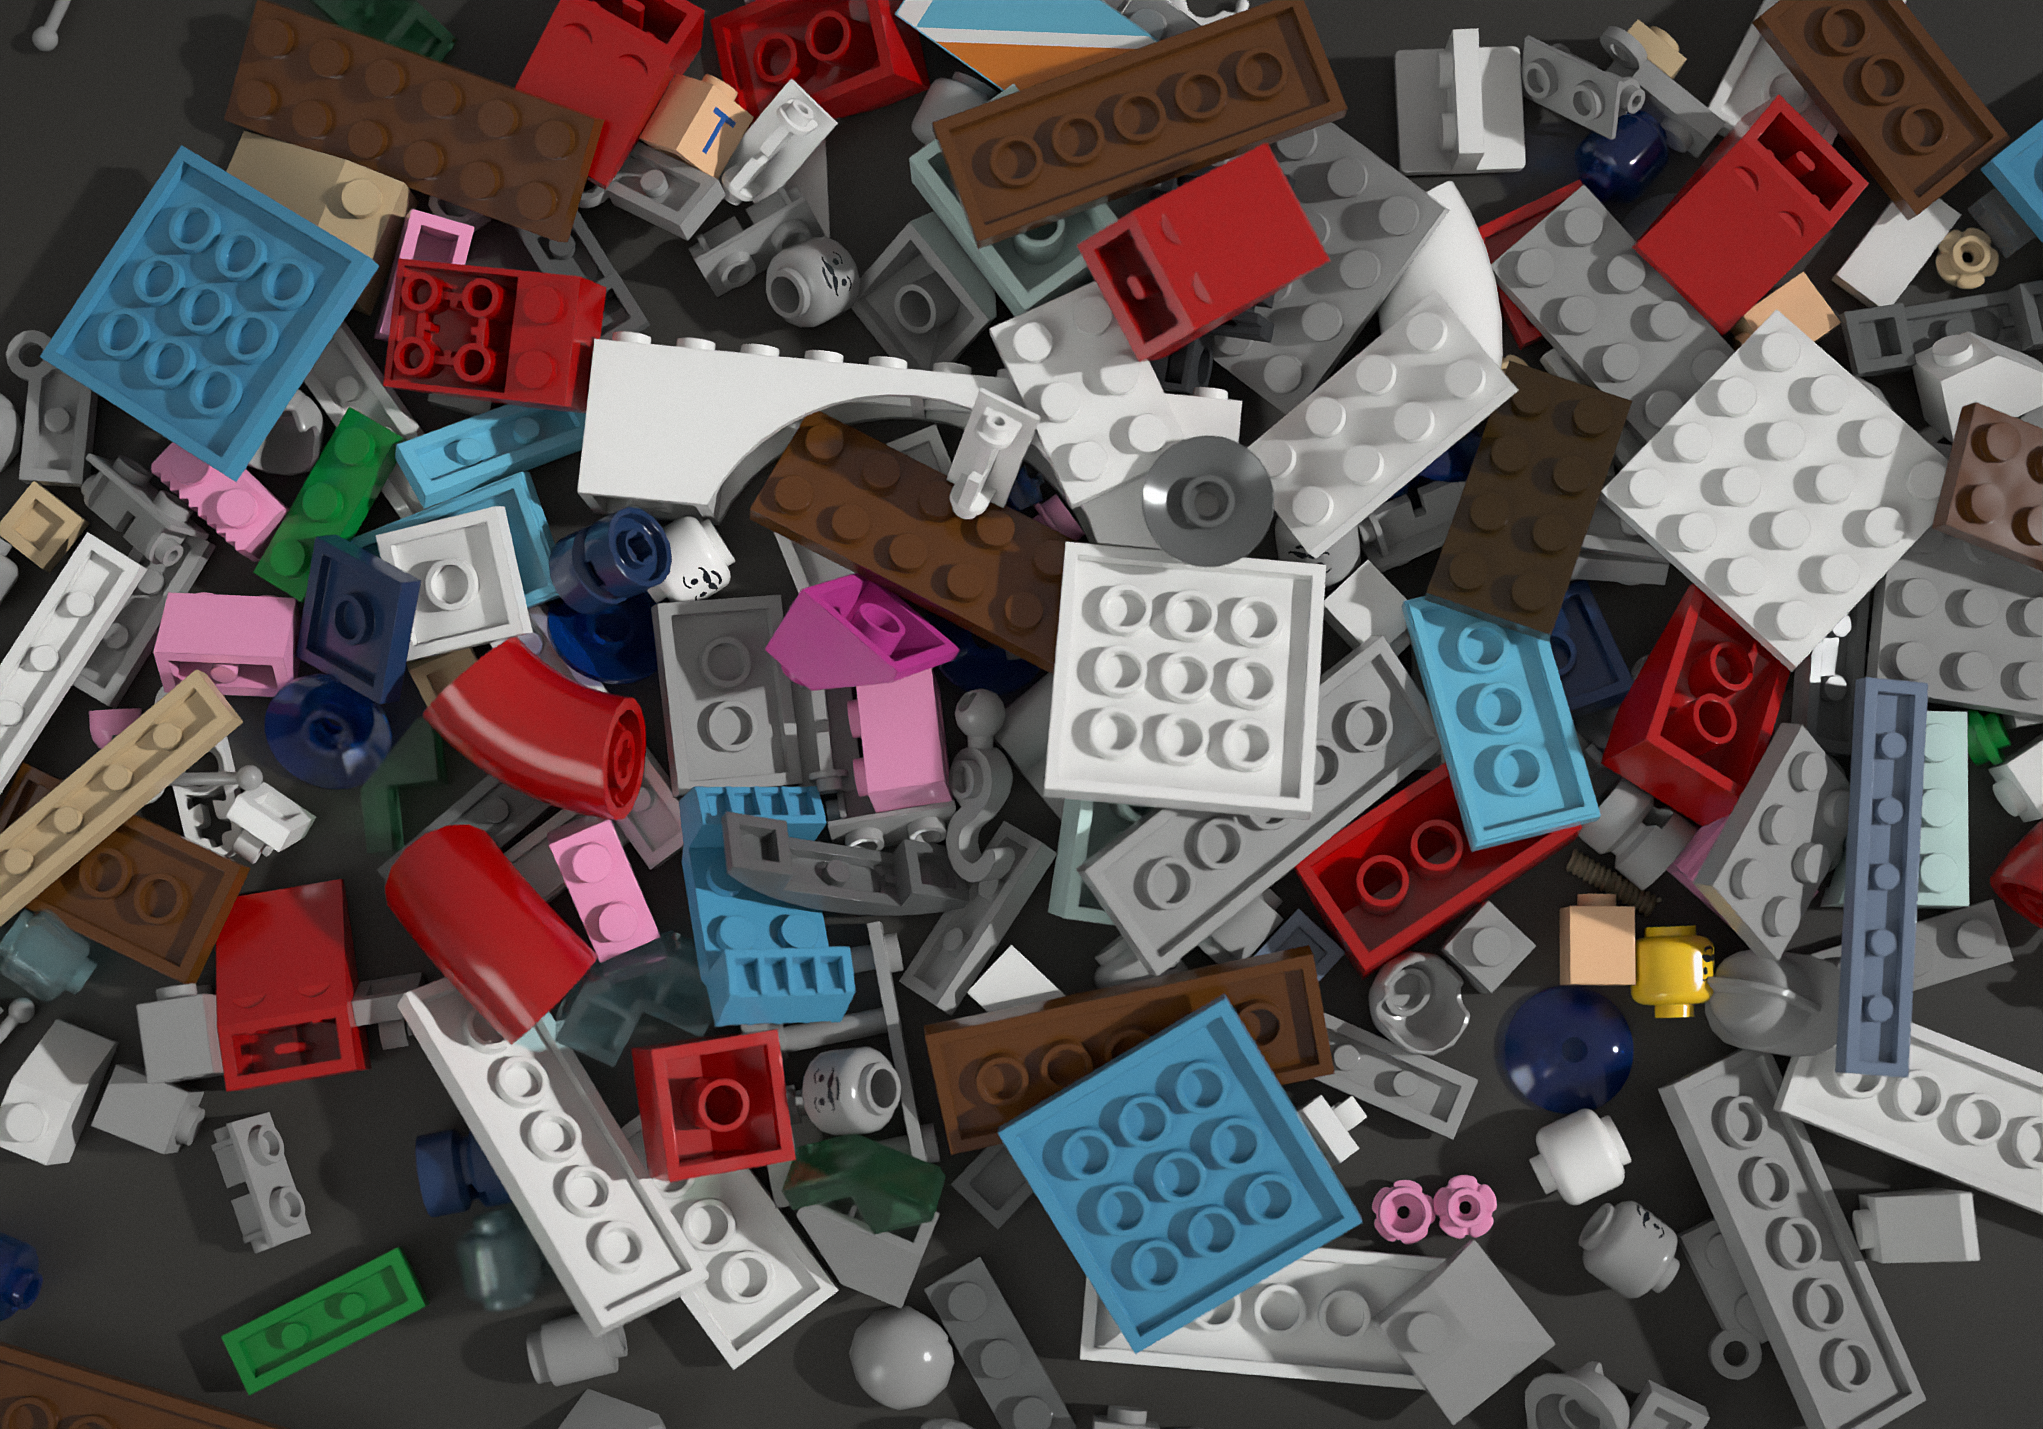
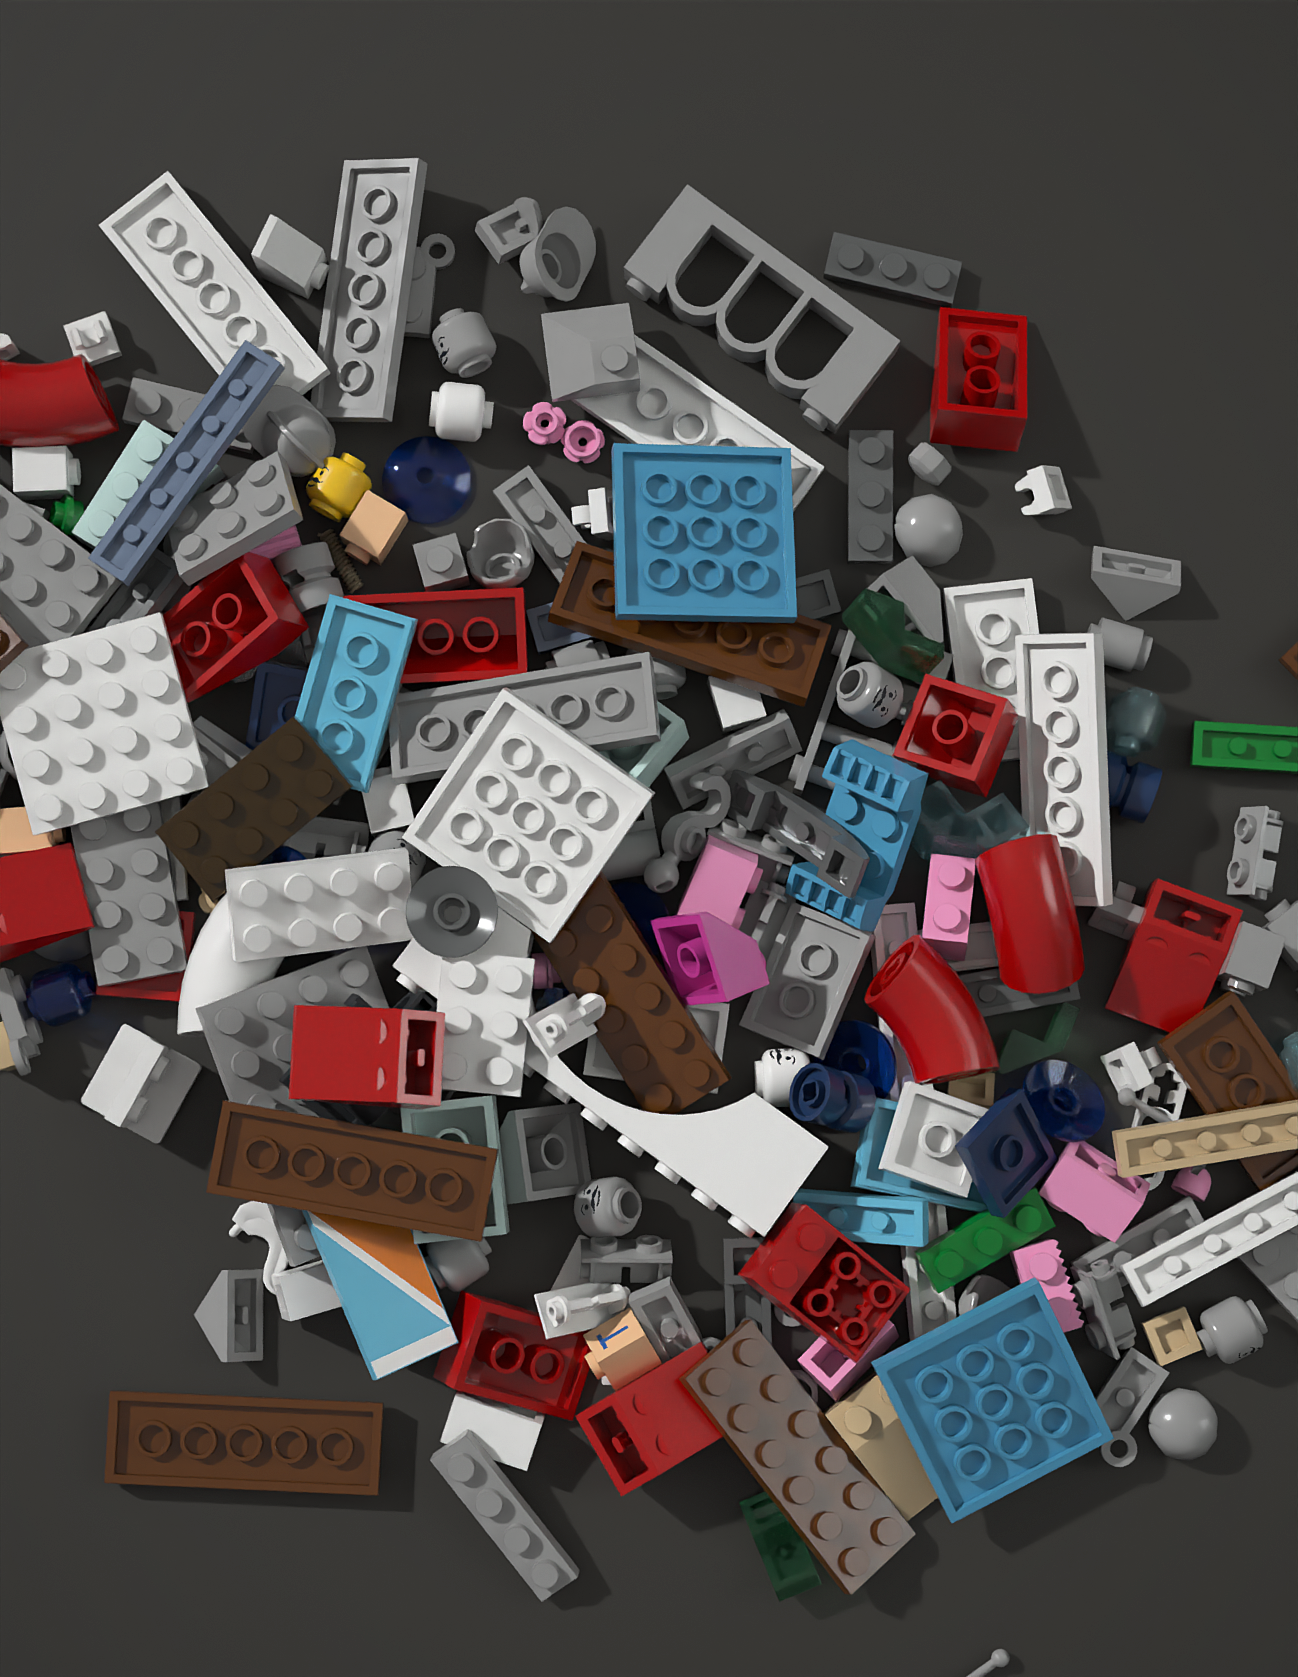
camera: 150 degrees left, 0 degrees up
light grey hinge [1521,36,1645,140] -> none

